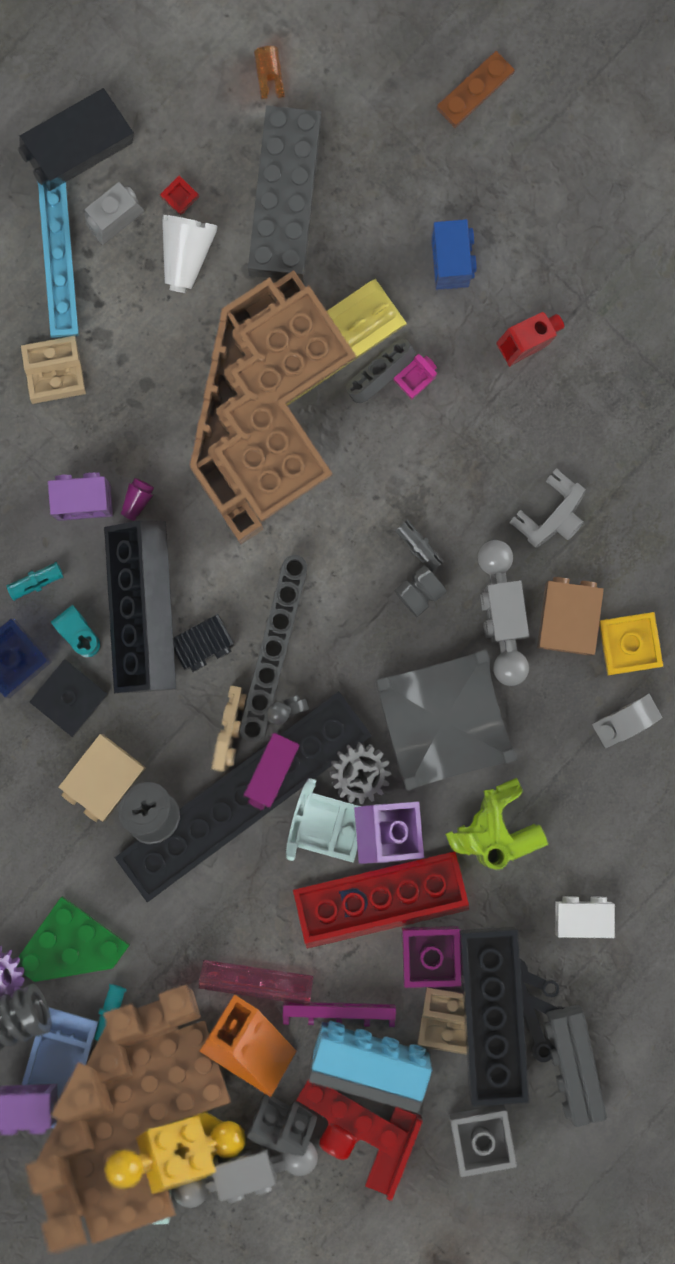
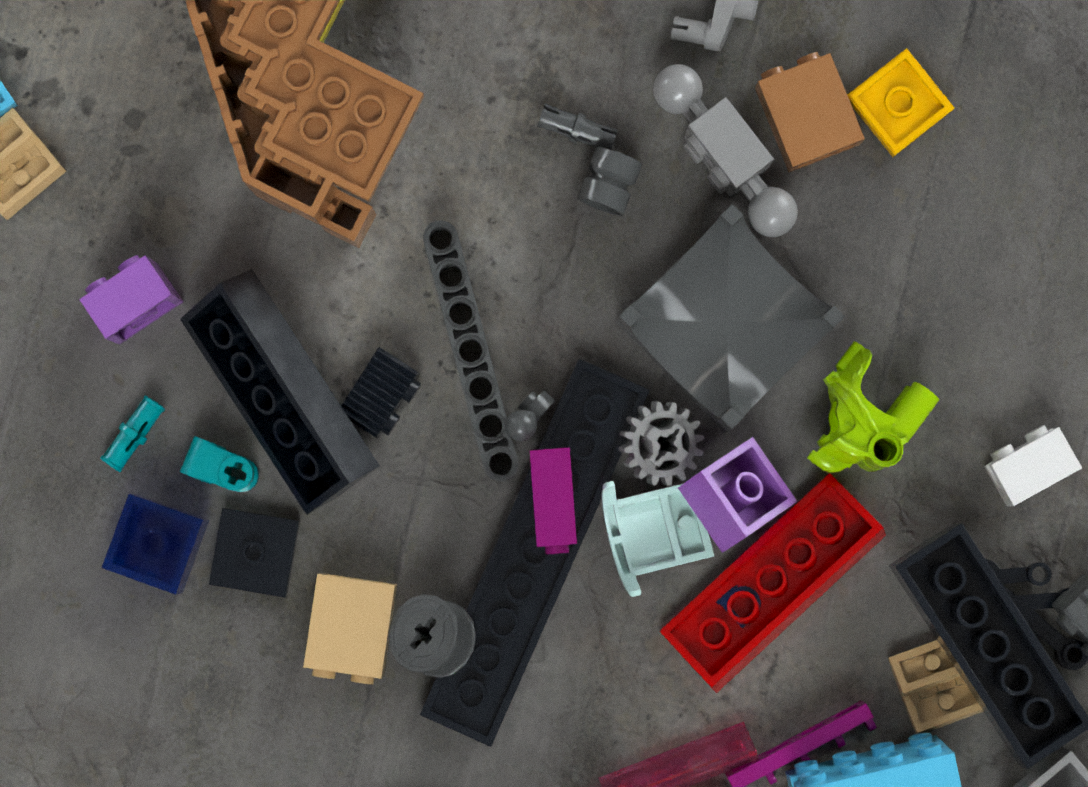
camera: 25 degrees left, 0 degrees up
magenta cone [120,478,154,521] -> none
tan plate [212,686,247,771] -> none
magenta brick [402,926,461,988] -> none
light grey brick [592,694,663,749] -> none

